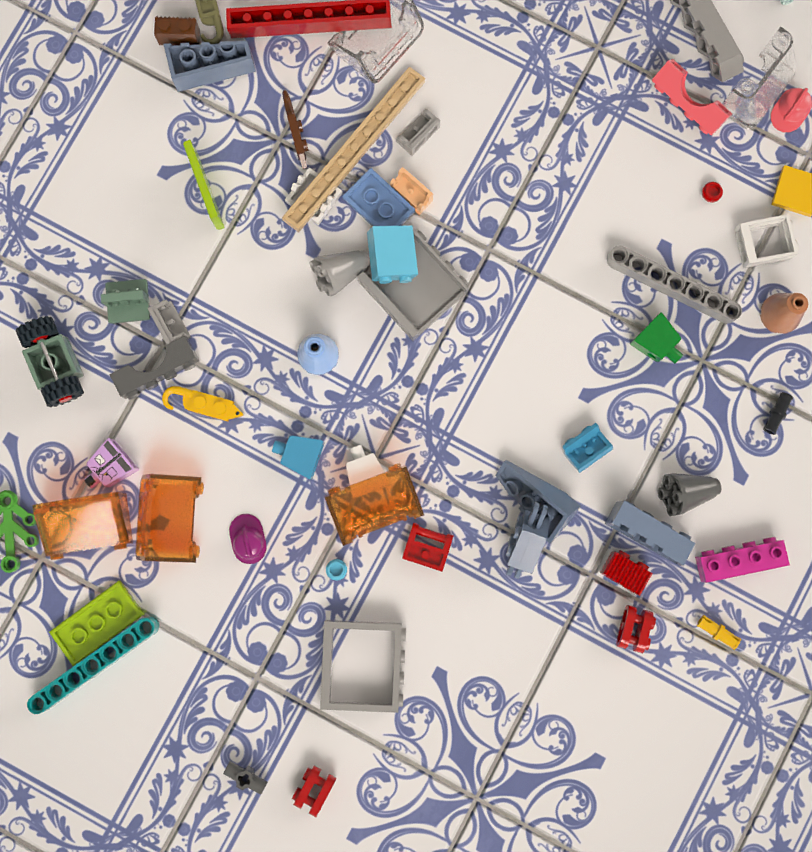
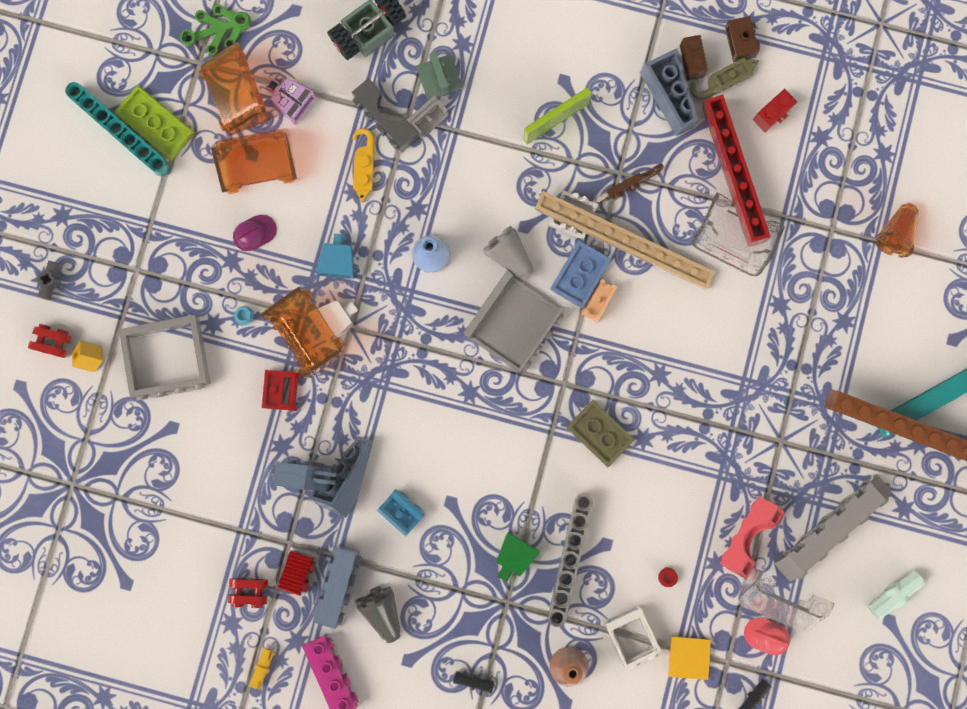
camera: 75 degrees right, 0 degrees up
medium azure brick [367,225,418,284] -> none
light grey hinge [396,109,440,156] -> none
none -> yellow panel [72,340,103,372]
none -> olive plate [566,400,634,468]

